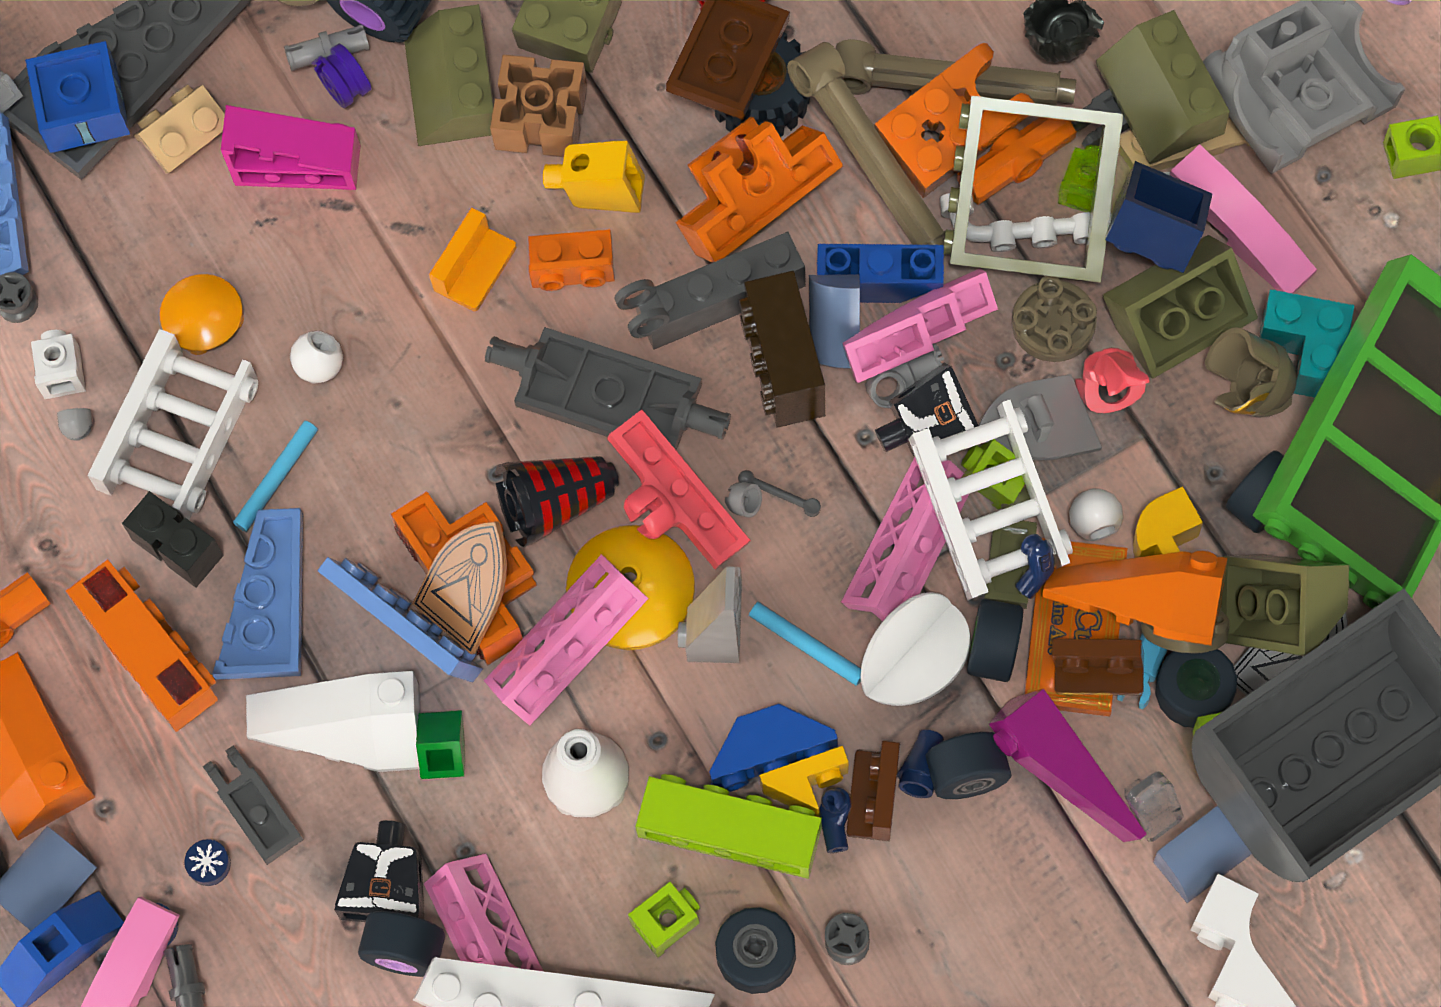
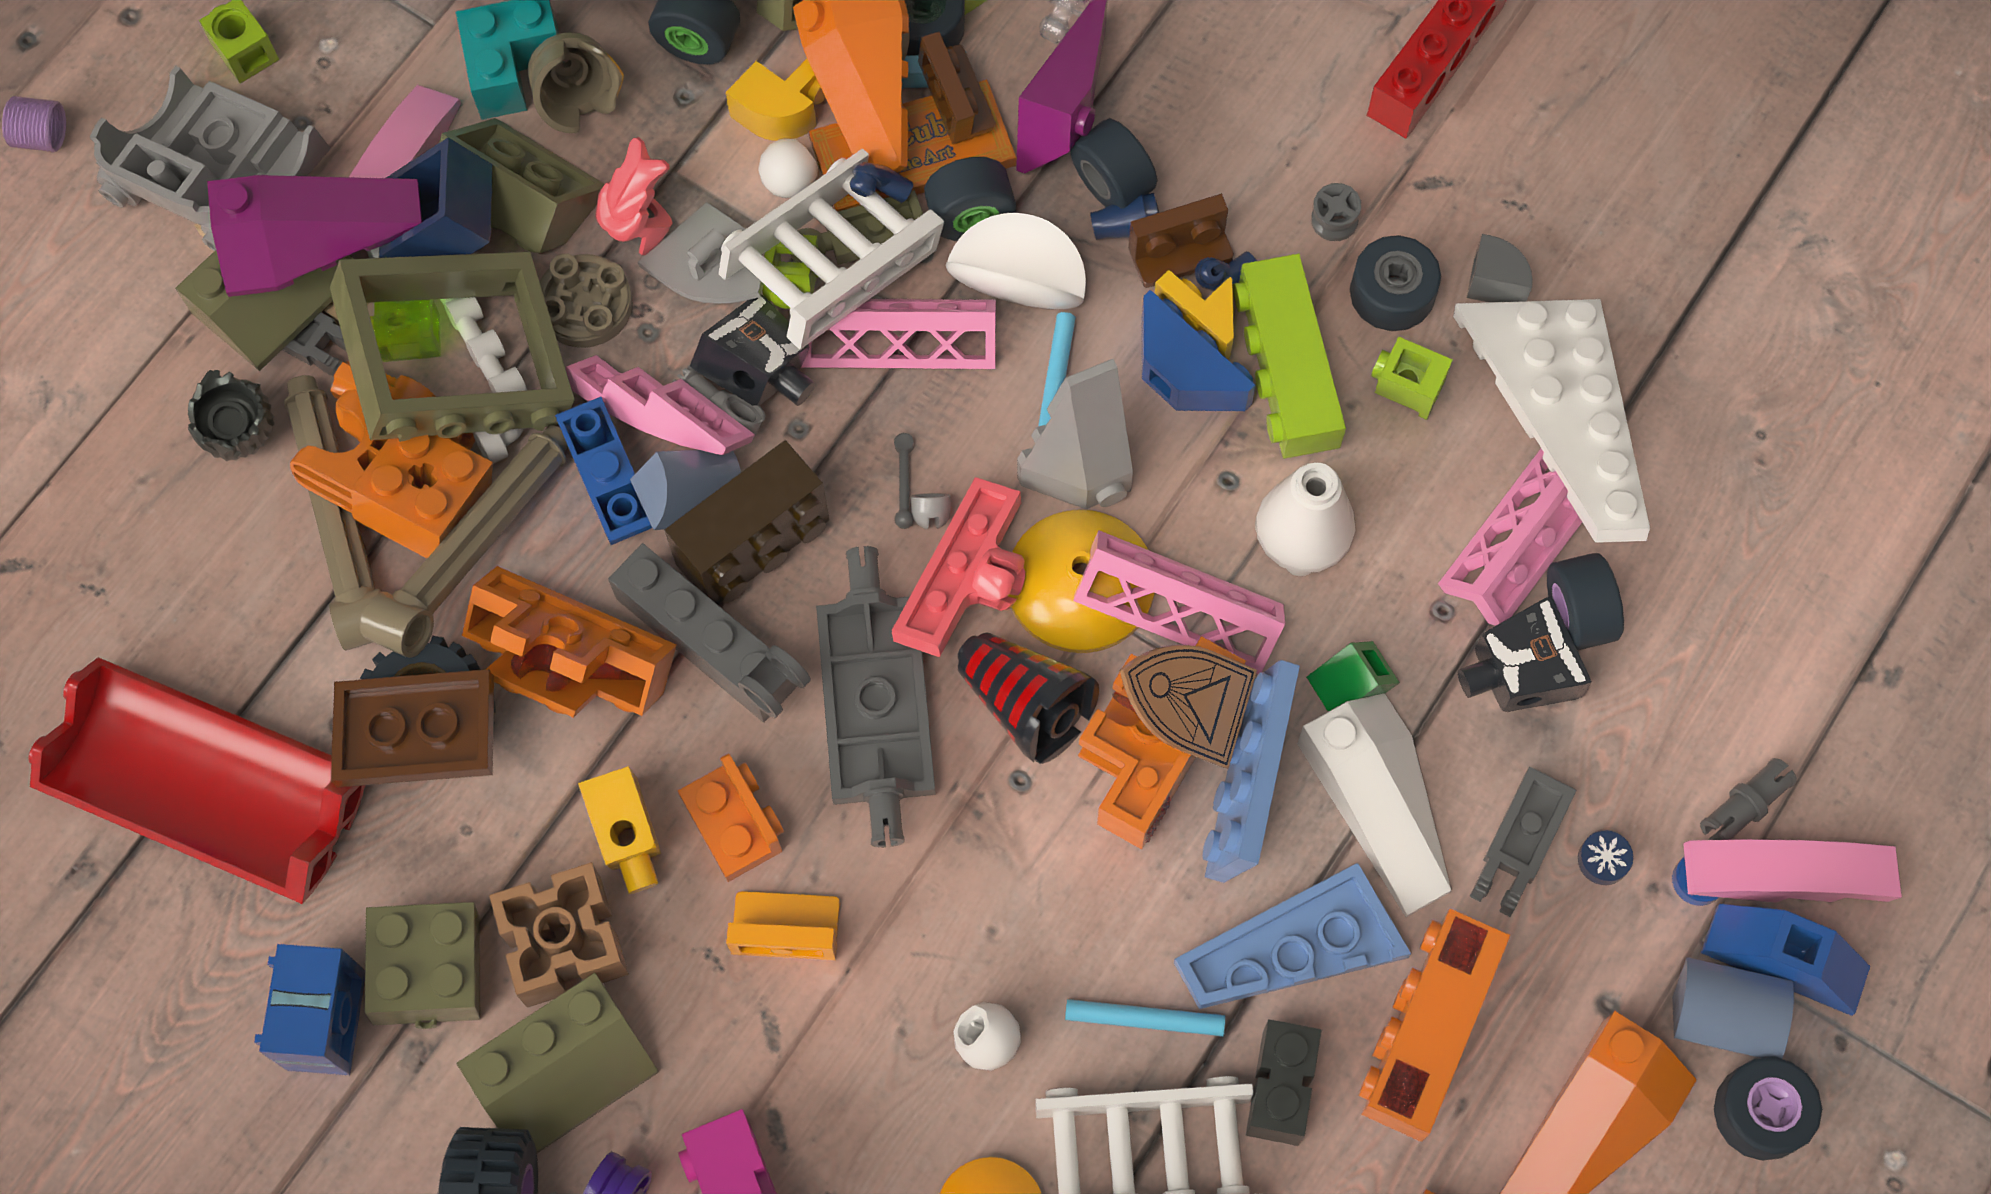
camera: 120 degrees left, 0 degrees up
none -> magenta wedge [207,175,423,297]

